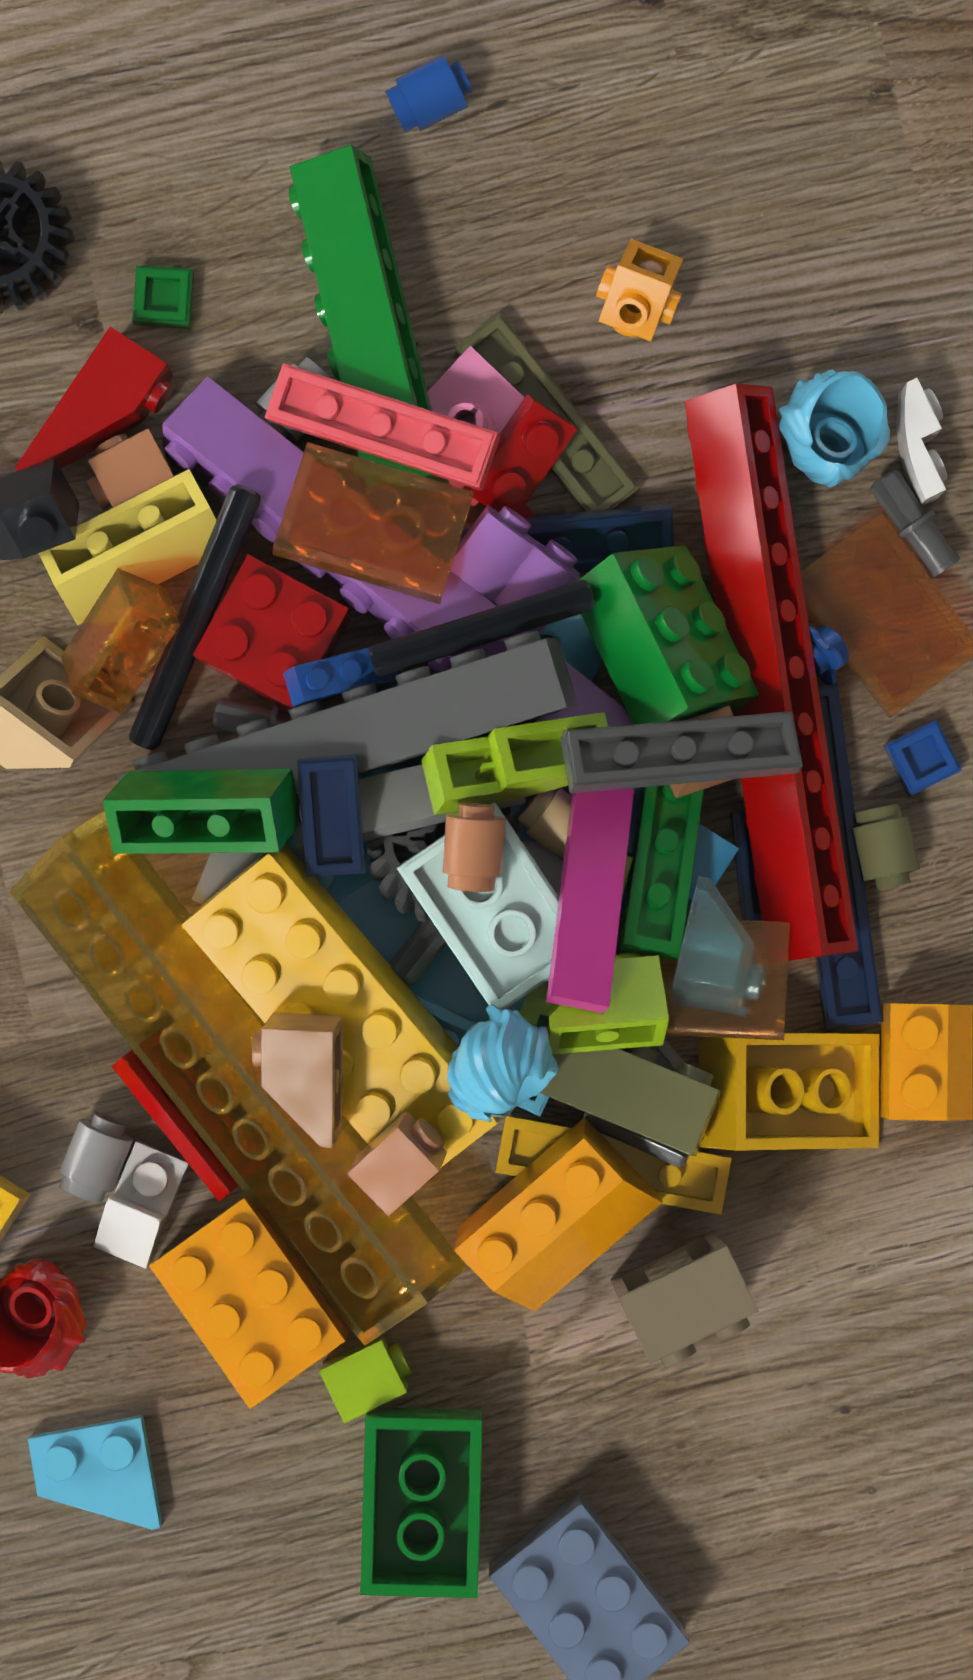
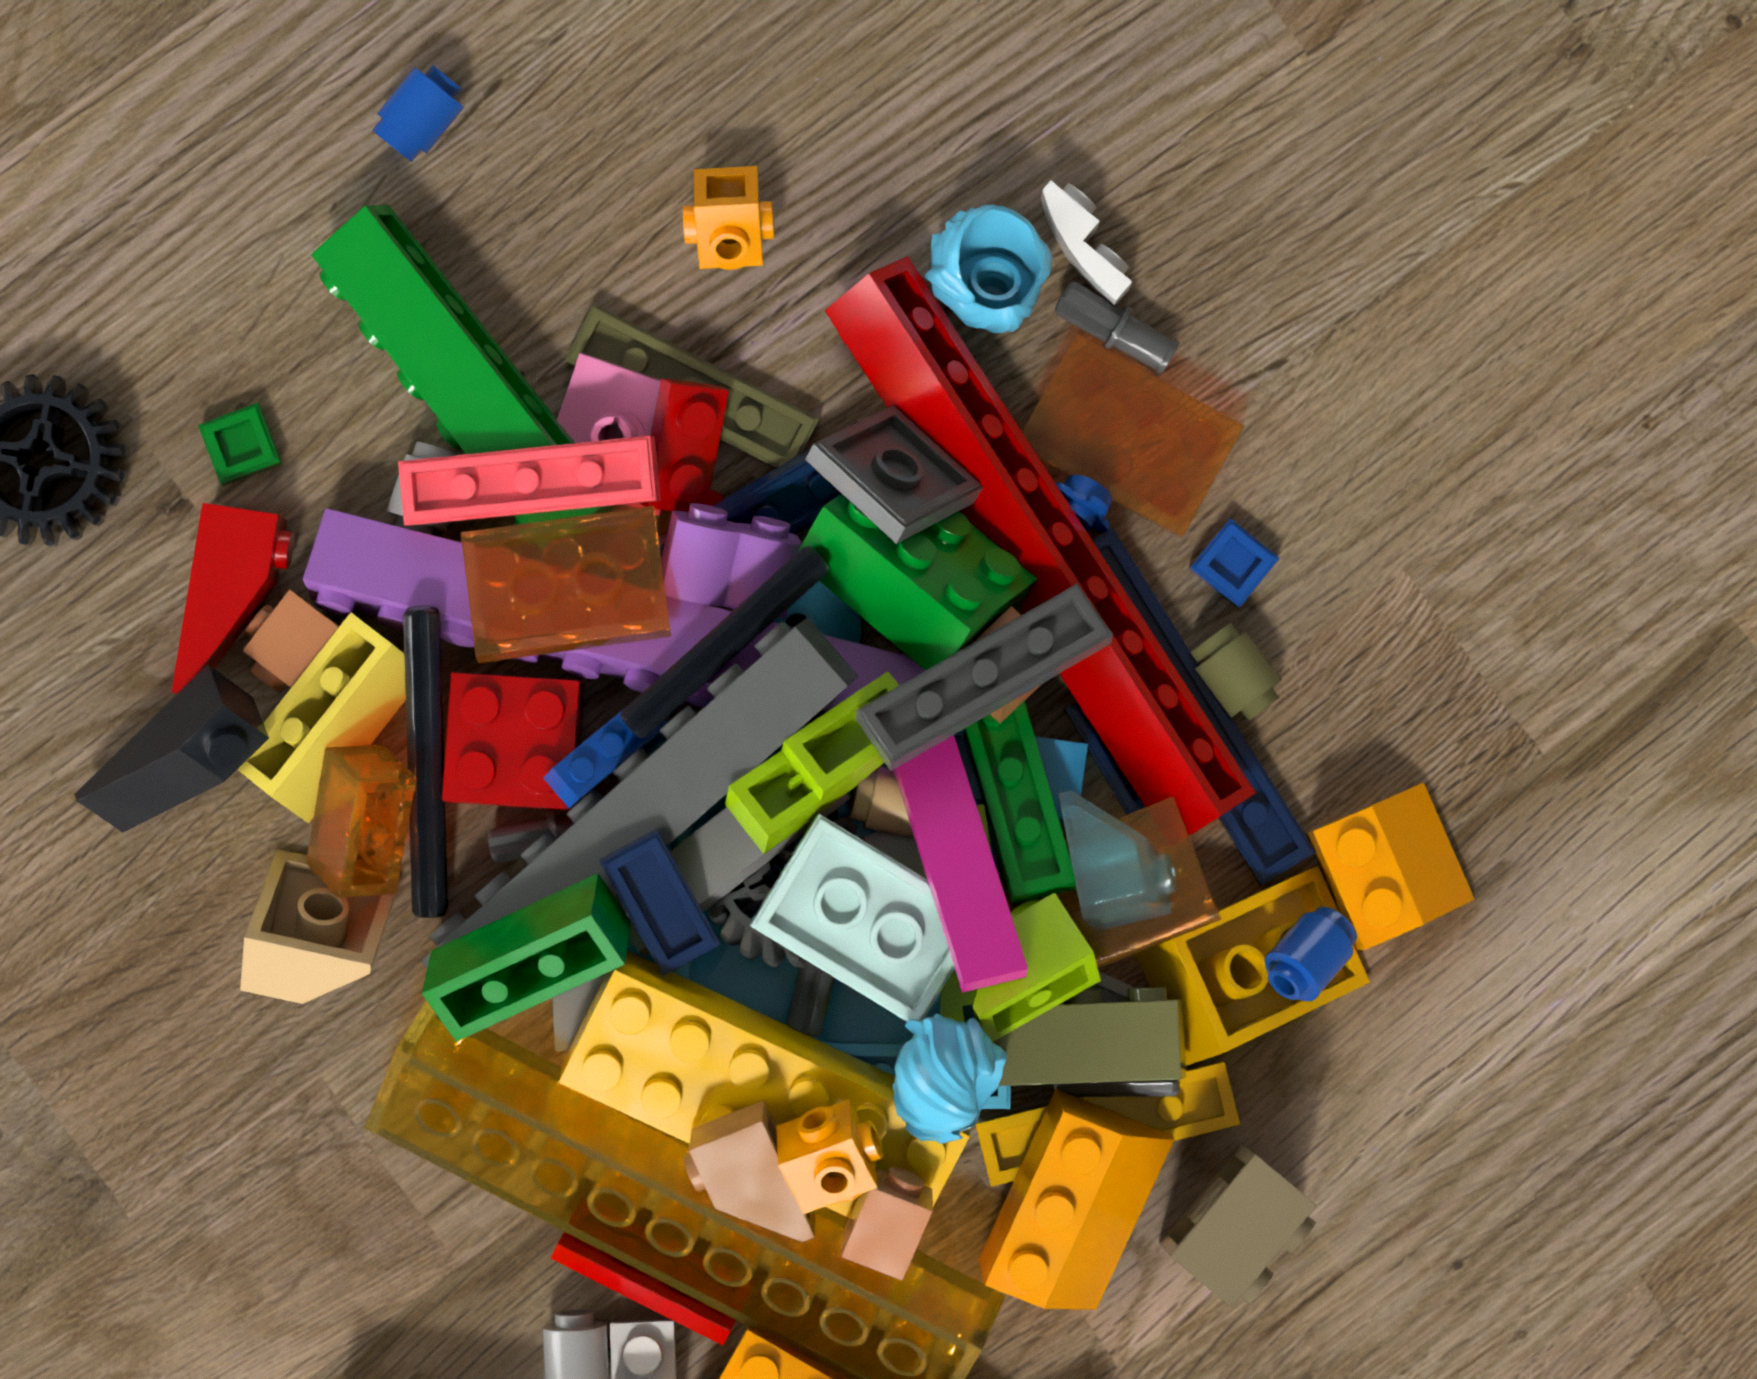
camera: 20 degrees left, 0 degrees up
nougat brick [442,803,506,892] -> none
none -> light orange brick [776,1099,884,1214]
none -> dark grey tile [805,405,983,544]
none -> blue brick [1265,906,1357,1001]

